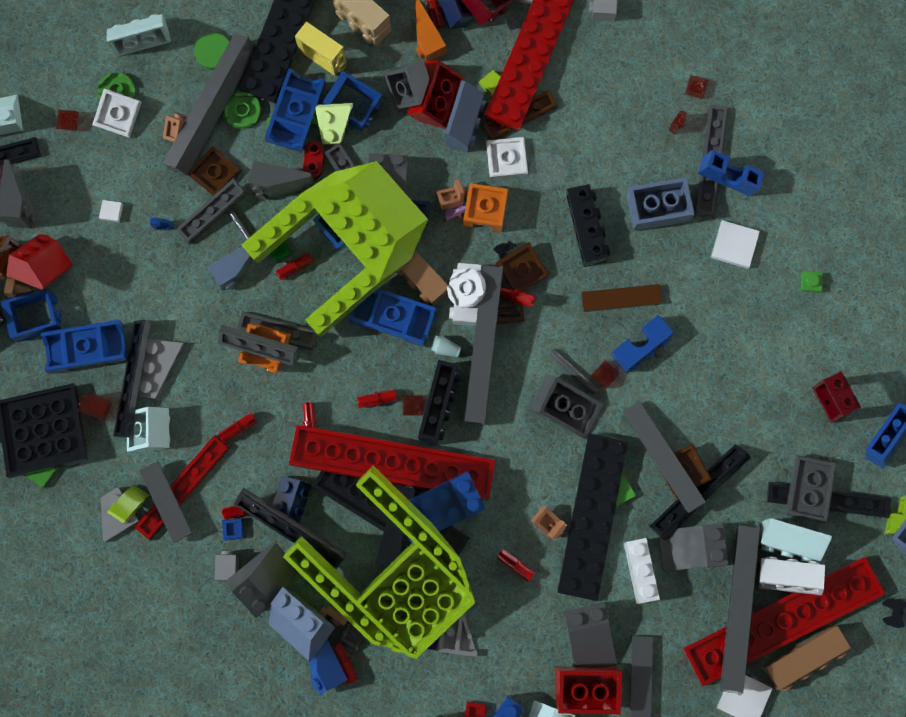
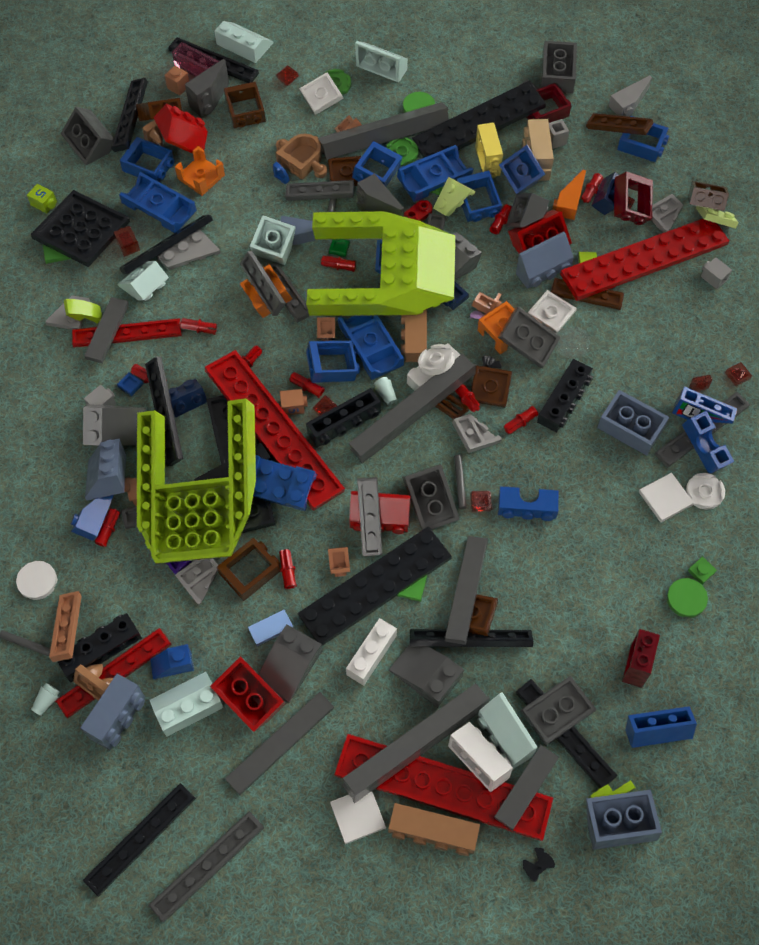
camera: 40 degrees right, 15 degrees down
white tile [99,200,123,223] -> none
reddish brown tile [581,284,662,312] -> none
none -> orange panel [175,146,225,196]
none -> reddish brown window [217,538,280,602]
none -> reddish brown window [224,81,266,128]
none -> light blue tile [248,610,293,646]
none -> light aqua slope [250,215,296,265]
none -> medium nougat piece [276,134,327,180]
none -> nougat brick [280,389,308,415]
none -> blue window [306,340,360,383]
none -> nougat bracket [317,317,335,341]
none -> red slope [349,491,410,534]
none -> blue window [352,141,403,187]
none -> dark grey tile [357,477,383,556]
none -> light grey wing [452,414,502,453]
none -> red axle [489,204,512,235]
none -> dark grey tile [494,745,559,831]
none -> dark grey tile [498,306,561,368]
none -> blue slope [499,145,546,194]
none -> red axle [504,406,539,434]
none -> bright green tile [667,578,708,618]
none -> blue slope [672,386,737,424]
none -> white tile [686,473,725,510]

